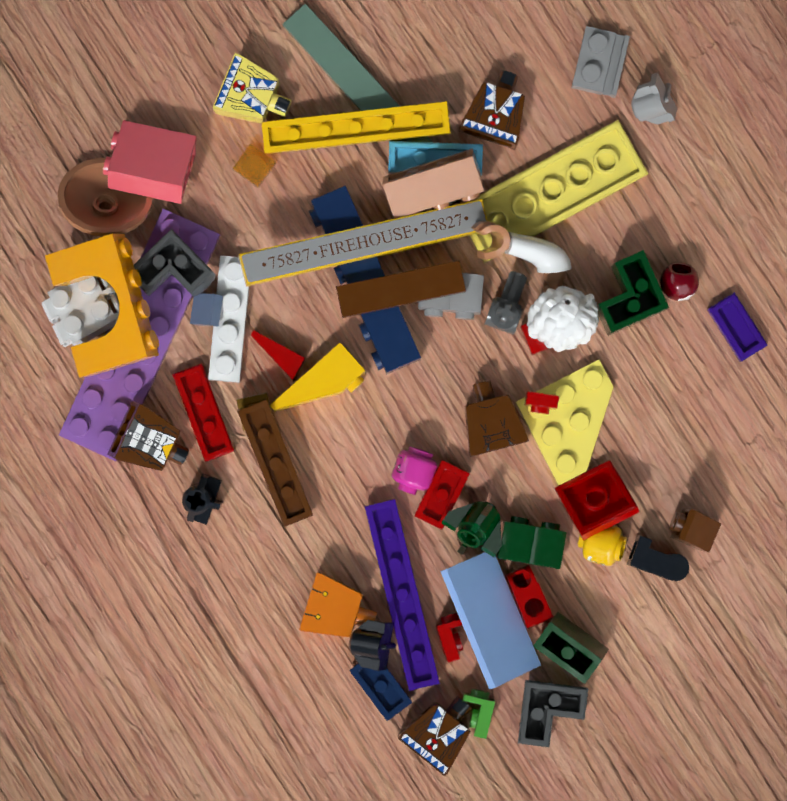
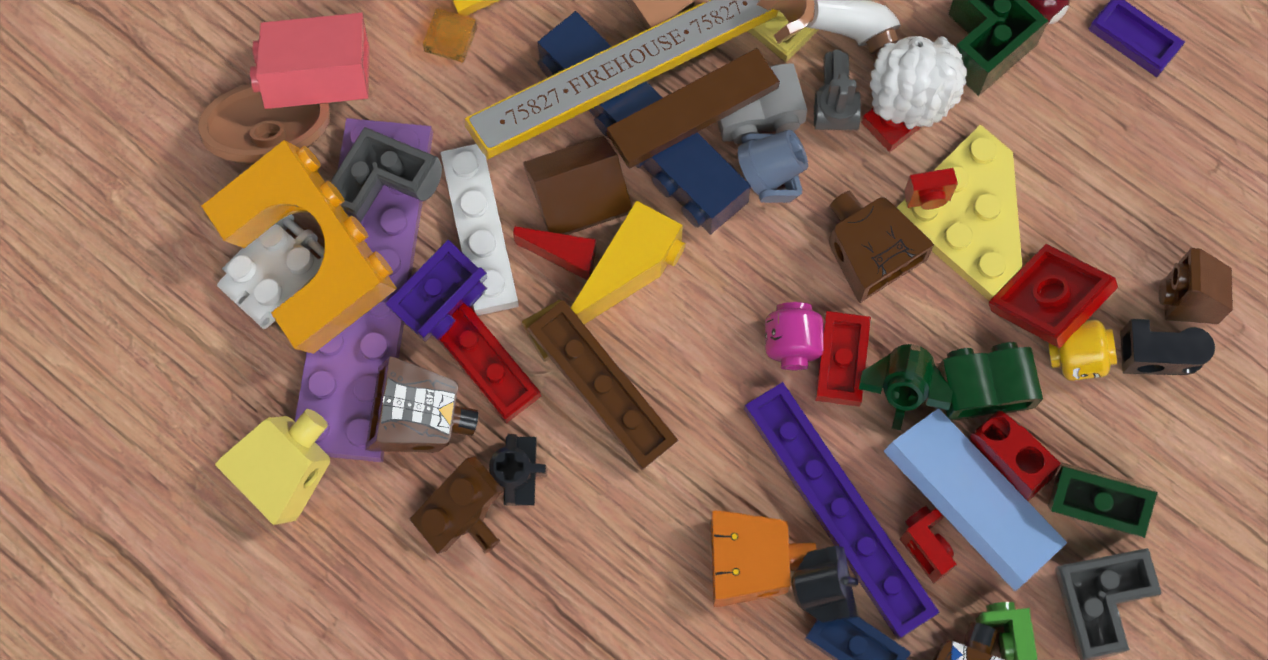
camera: 15 degrees left, 15 degrees down
sand blue tile [190,293,223,327] -> none
none -> light yellow torso [215,409,330,525]
none -> dark purple bracket [385,240,487,342]
none -> reddish brown plate [409,456,504,554]
none -> reddish brown slope [523,135,632,235]
none -> sand blue piece [738,130,808,203]

